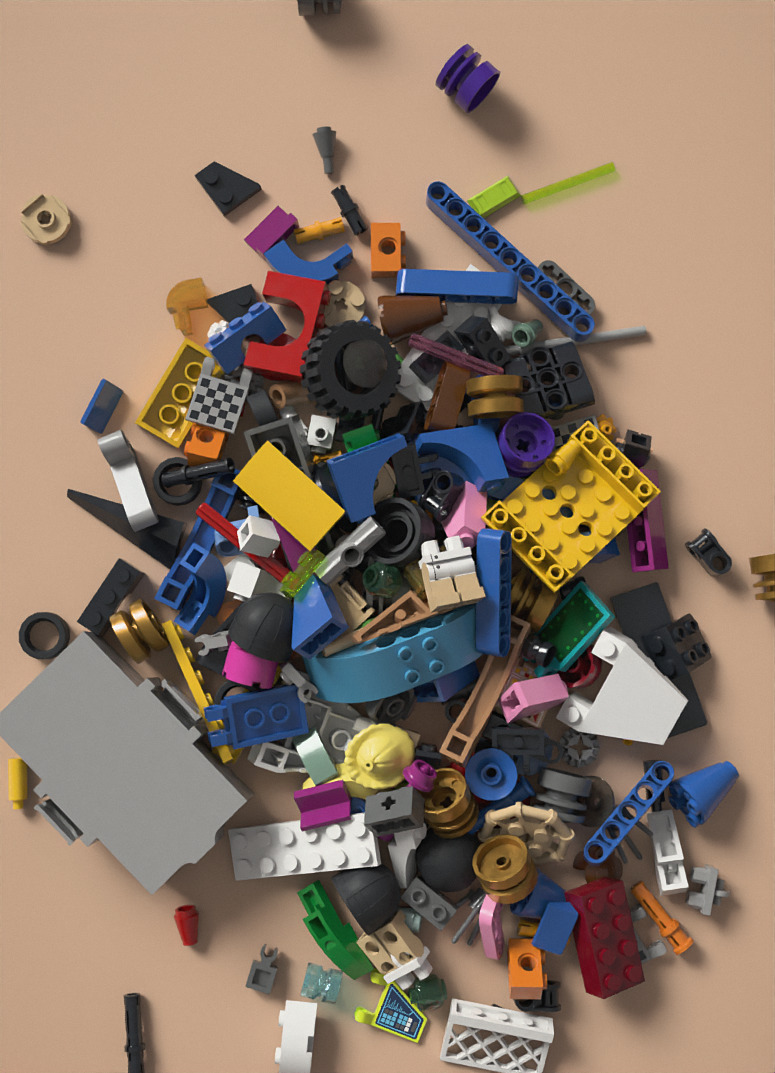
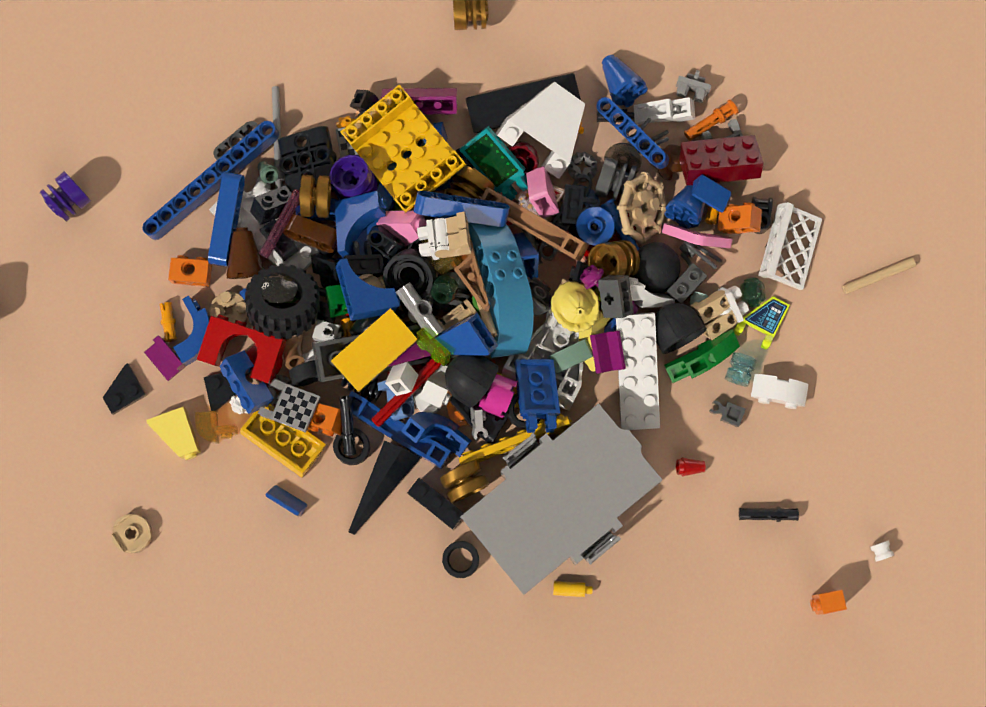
camera: 80 degrees left, 5 degrees down
light grey beam [97,430,159,532] -> none
light grey plate [279,660,318,703] -> none
dark grey cone [312,126,336,174] -> none
black pin [331,185,368,236] -> none
lime tile [467,176,521,218] -> none
pearl gold wheel [472,834,538,904] -> none
clear neon green bar [521,162,615,205] -> none
black wheel [521,634,557,668] -> none
yellow cone [545,440,581,475] -> none
black bracket [643,613,711,680] -> none
black piece [685,528,732,576] -> none
none -> light yellow slope [146,407,201,460]

